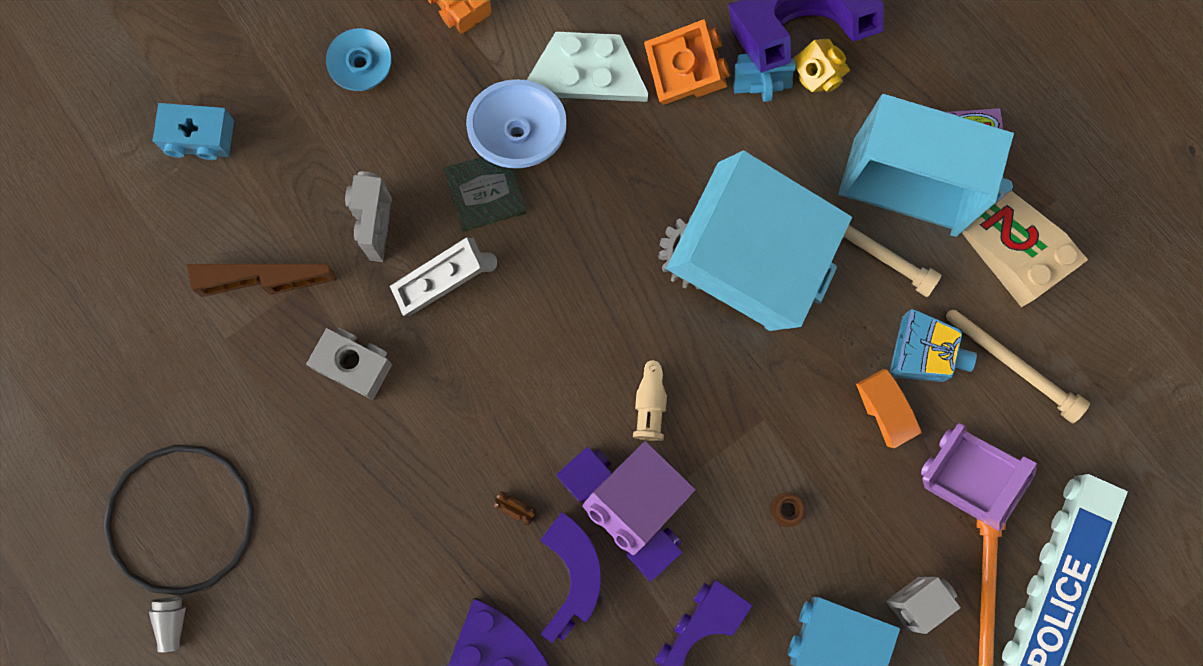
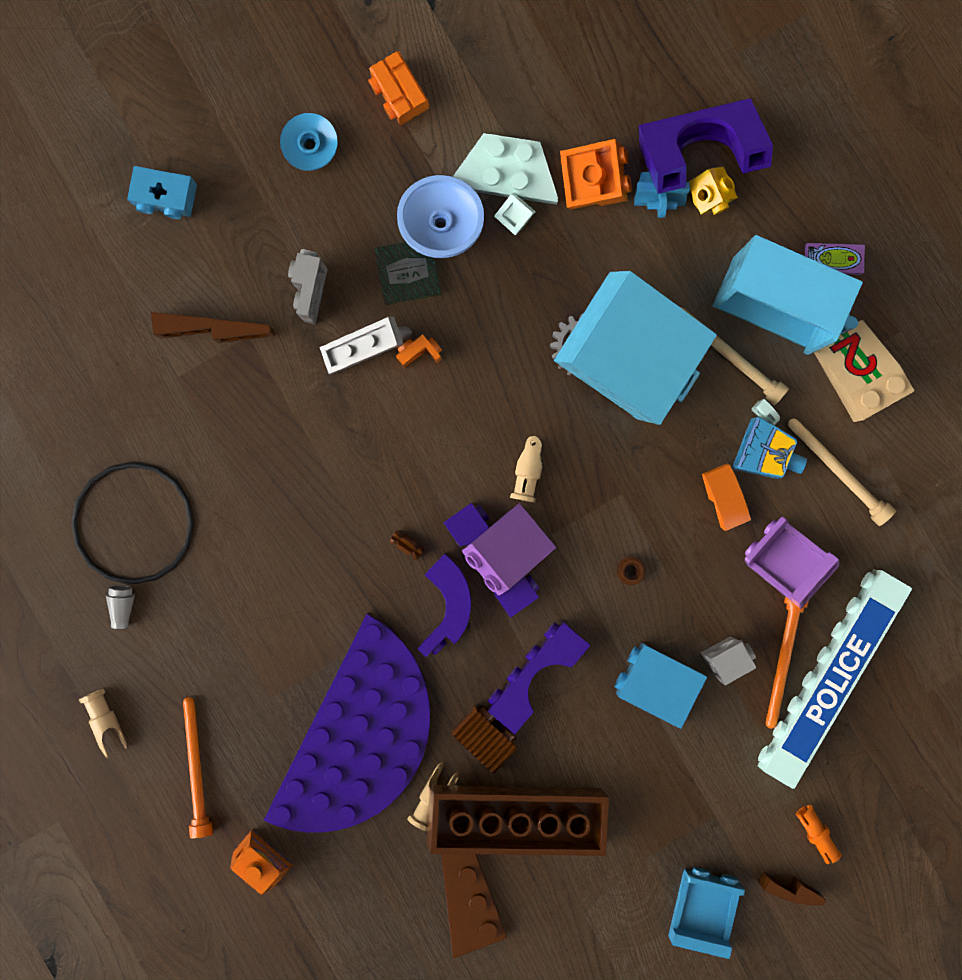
camera: 15 degrees right, 10 degrees up
light grey brick [306,328,393,400] -> none
none -> orange bracket [396,334,442,368]
none -> light aqua tile [494,193,535,235]
none -> light aqua tile [751,399,780,426]

